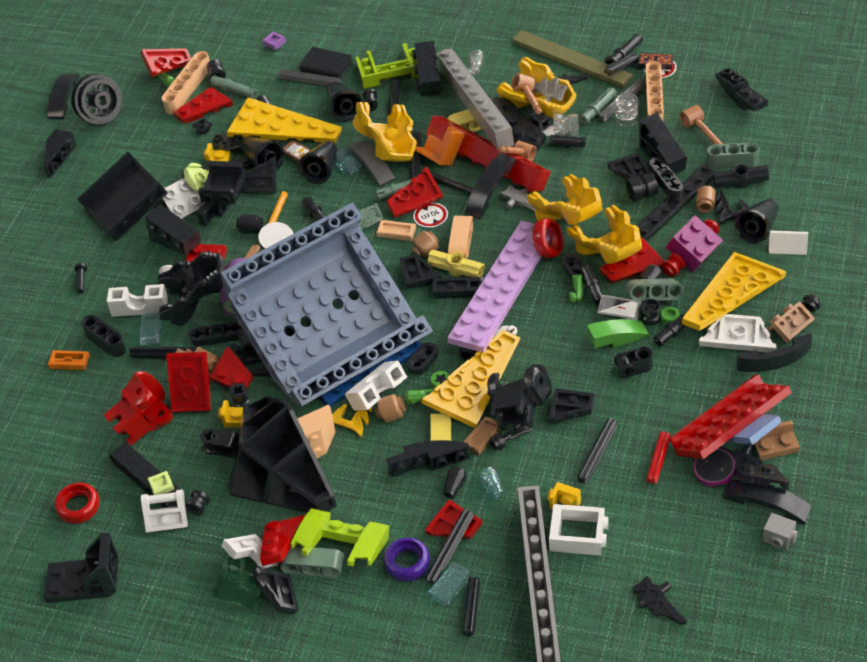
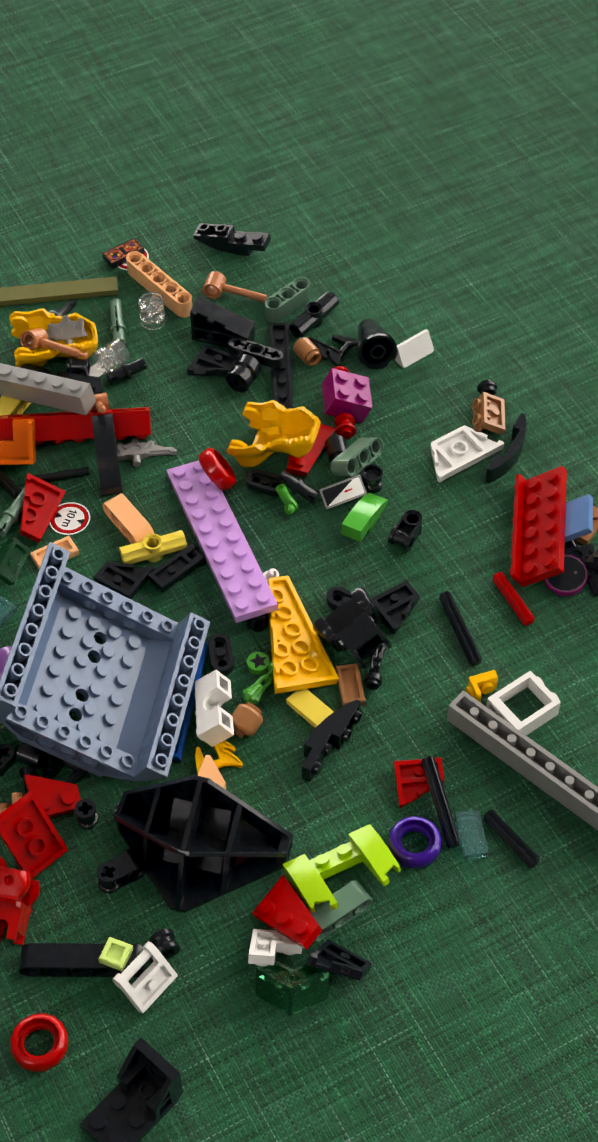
camera: 50 degrees left, 5 degrees up
yellow bracket [219,400,243,428] -> none
medium nougat head [412,231,439,258] -> none
black cone [443,466,467,499] -> none
clear light blue cone [479,467,505,499] -> none
yellow animal [527,174,603,225] -> none
dark grey axle [598,79,645,122] -> none
black axle [604,52,639,76] -> none
black pin [605,33,643,65] -> none
black pin [653,314,686,347] -> none
bright green tile [660,307,680,325] -> none
yellow wing [682,252,786,331] -> none

